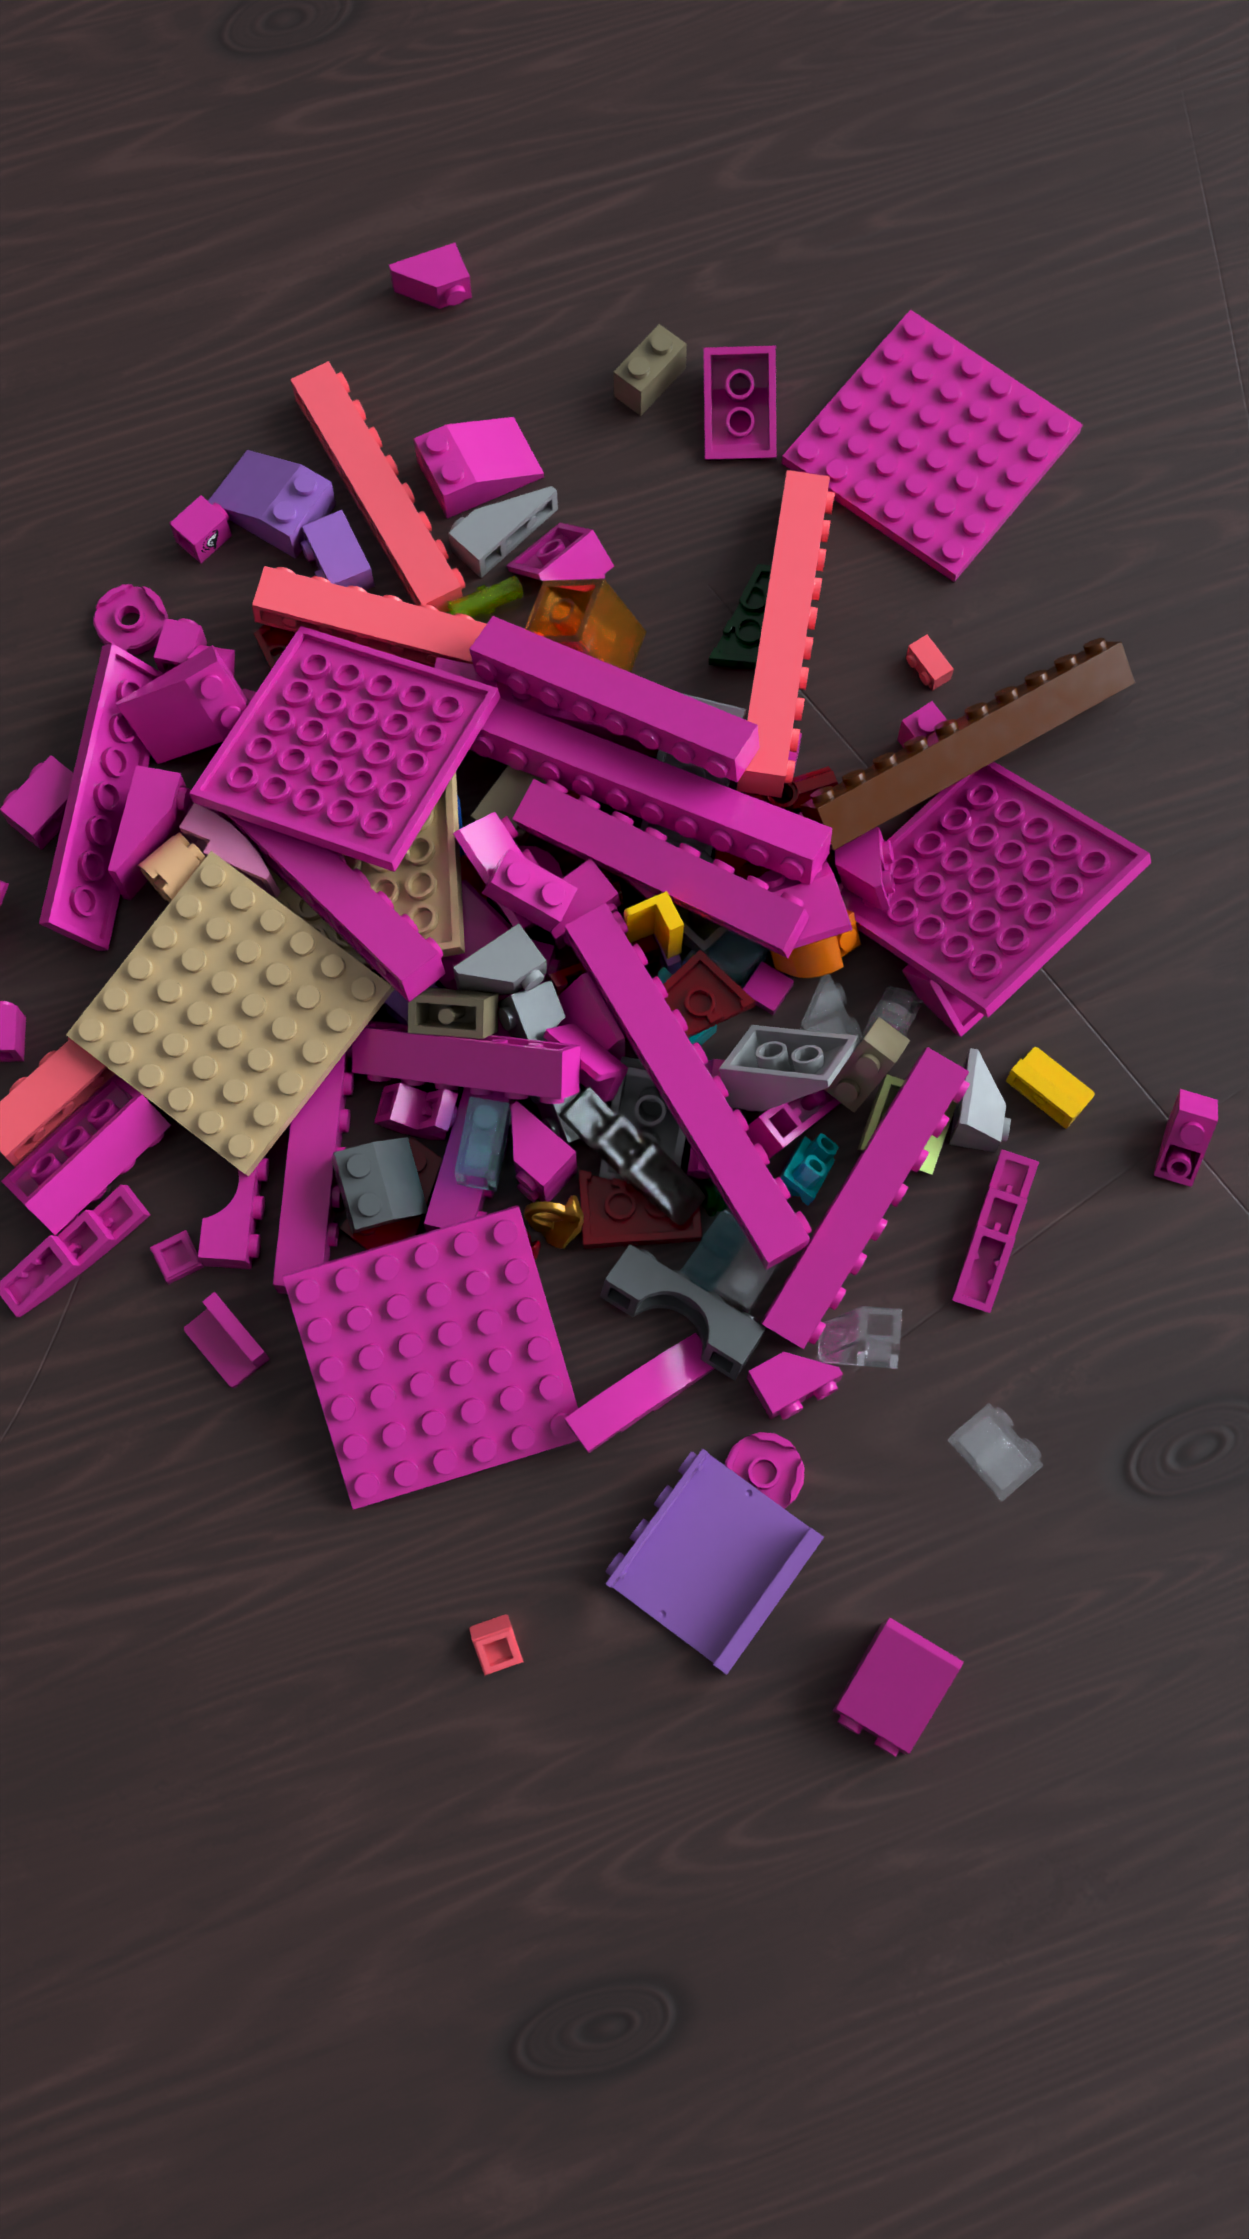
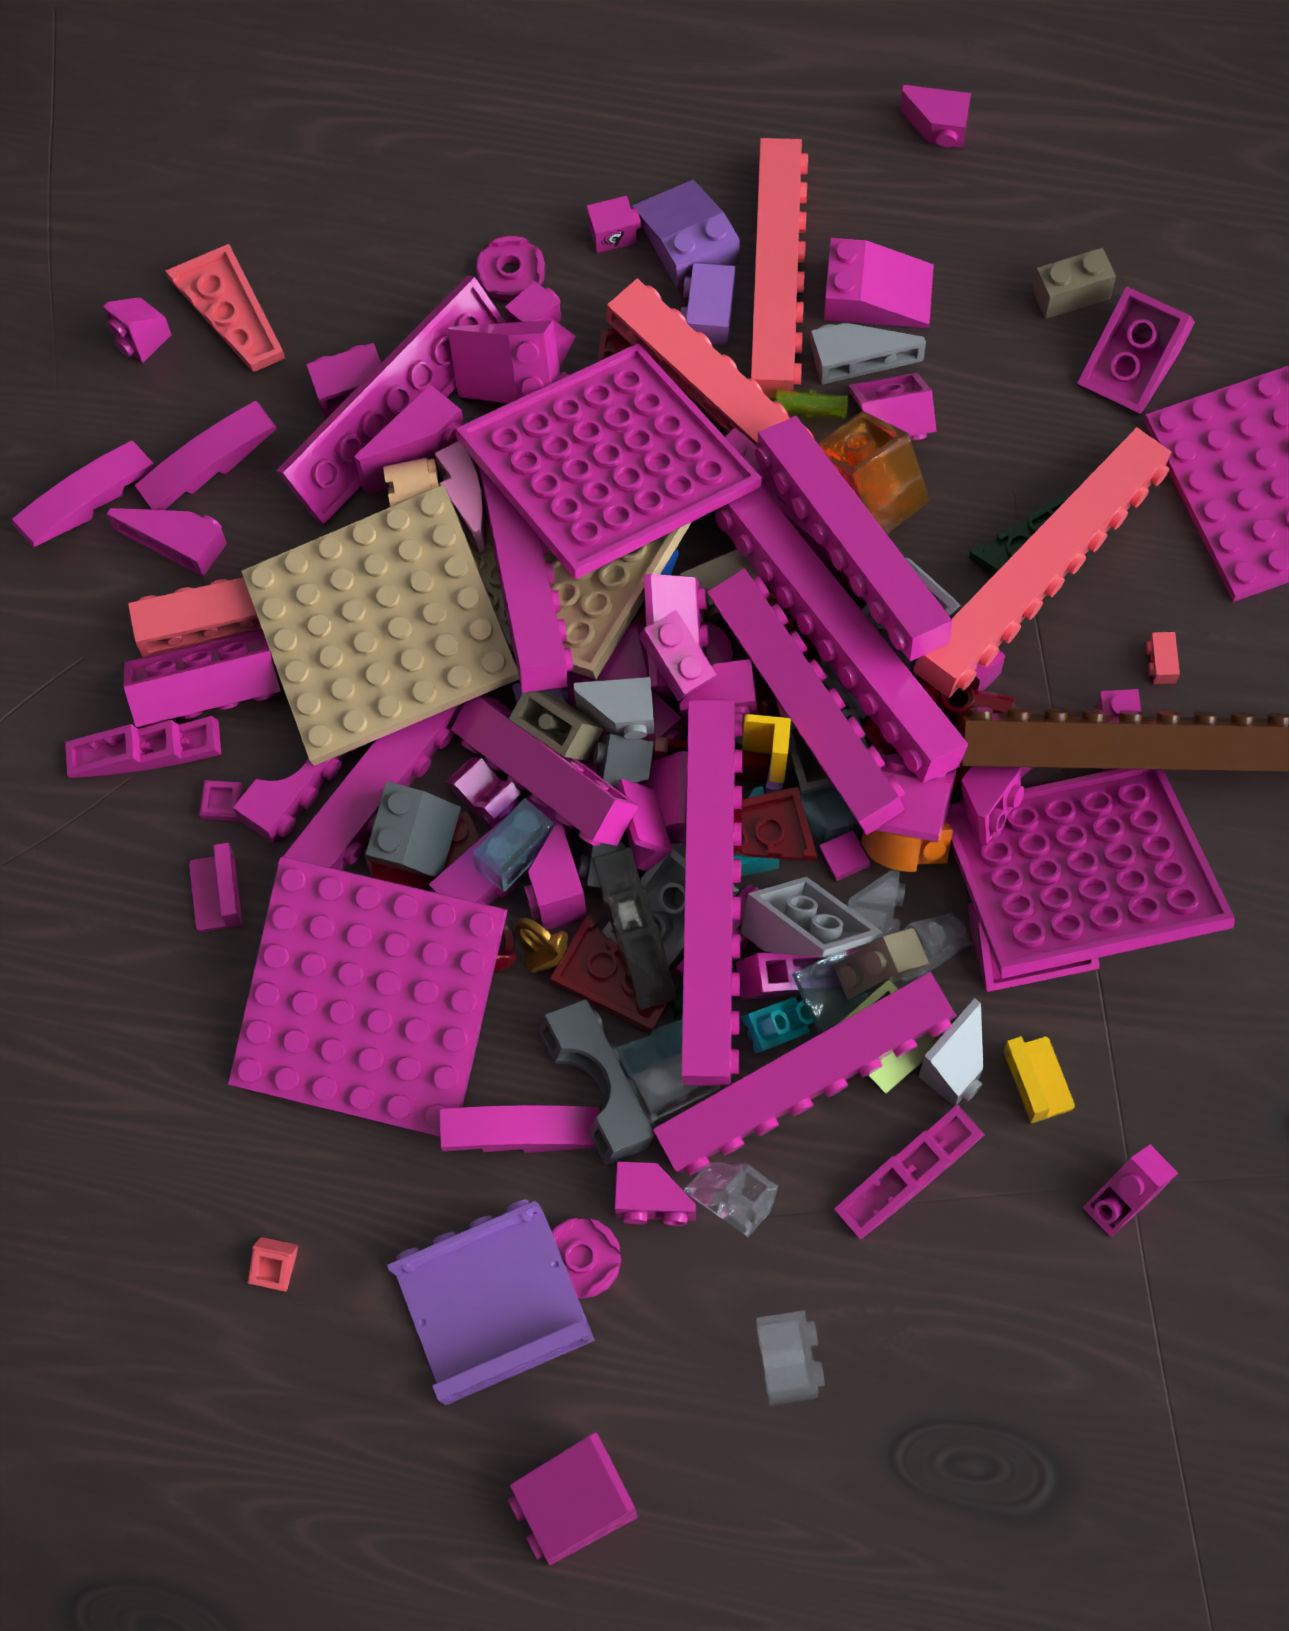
camera: 35 degrees right, 5 degrees down
none -> clear light blue piece [792,950,868,1033]

